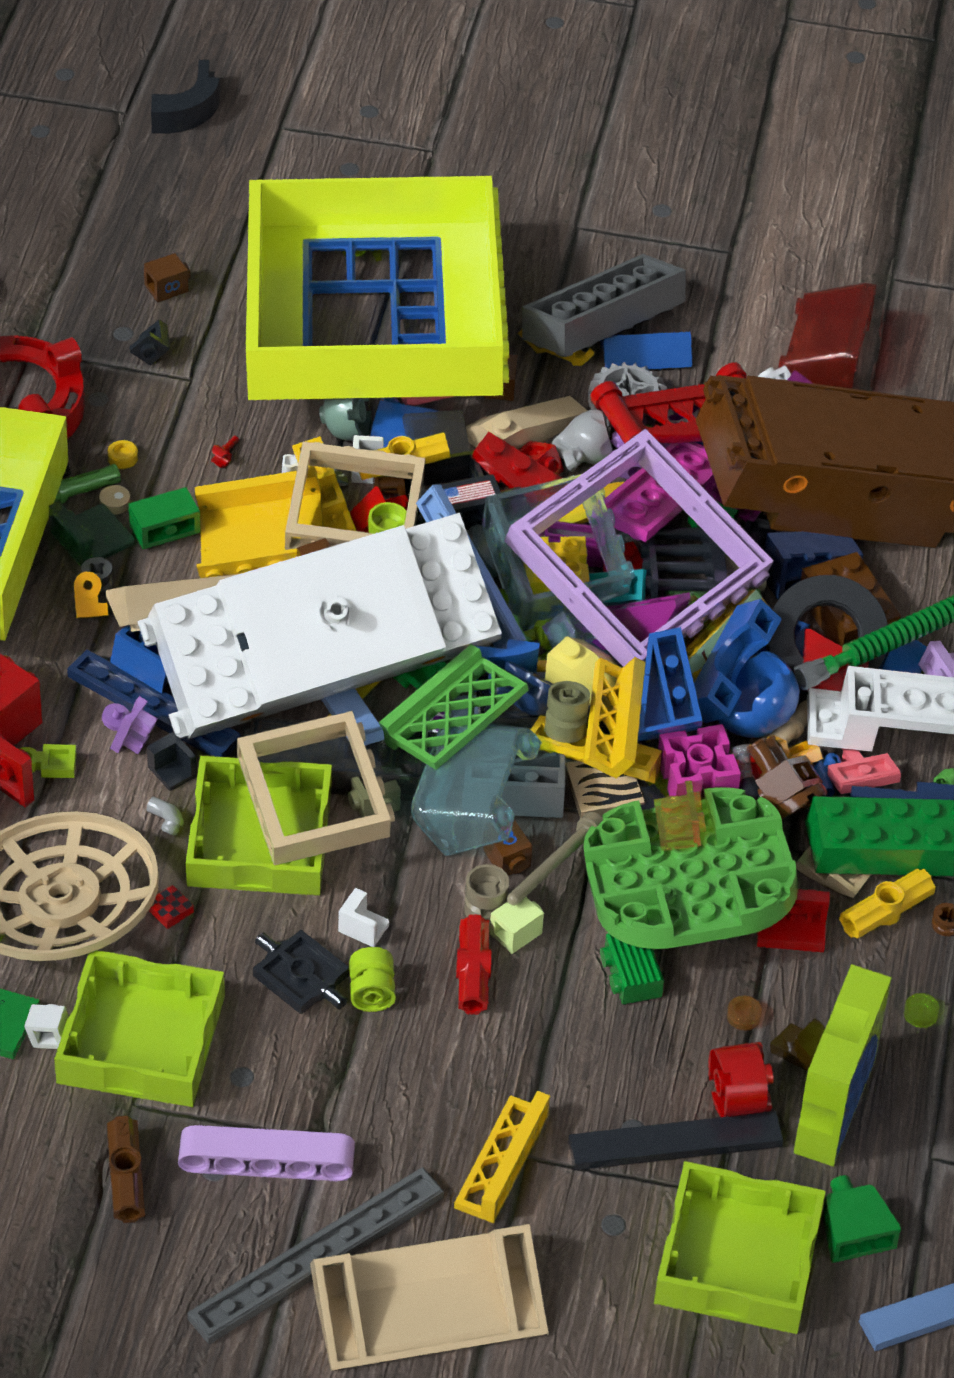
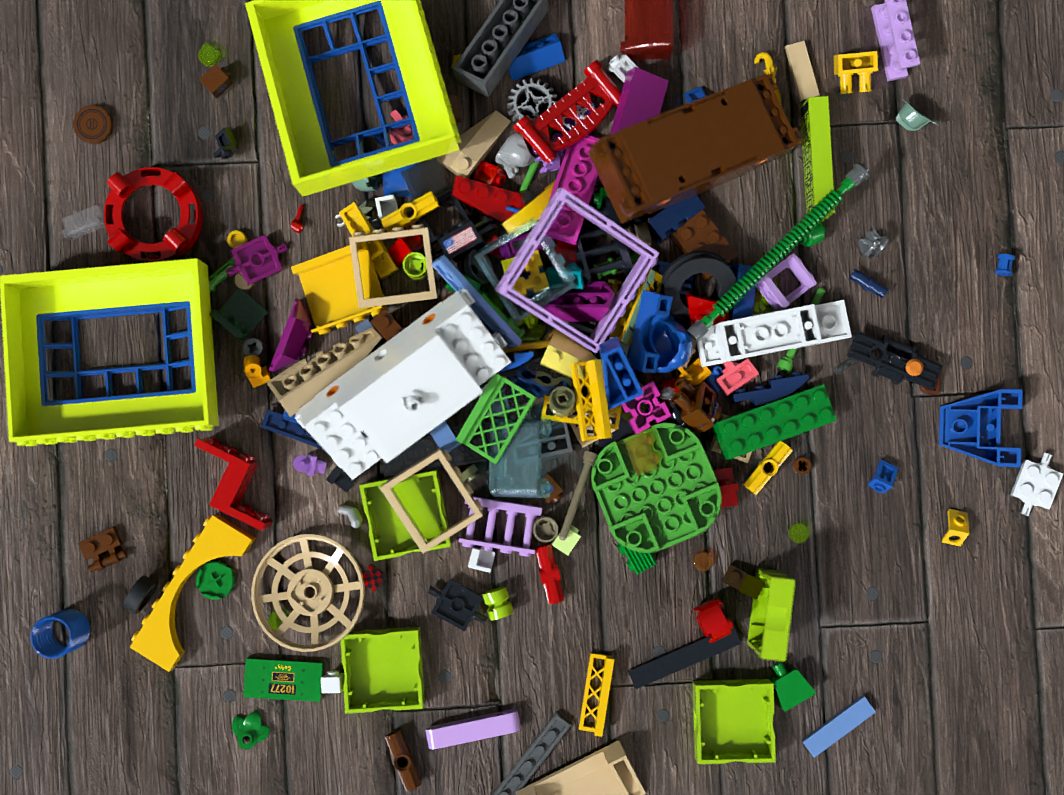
camera: 10 degrees left, 40 degrees up
lime plate [21,744,77,778] -> none
green brick [128,487,201,550] -> none
clear light blue brick [542,610,596,649] -> none
none -> clear neon green tile [198,42,222,67]
none -> magenta plate [225,235,288,286]
none -> magenta wedge [269,298,314,372]
none -> lavender fence [459,496,542,557]

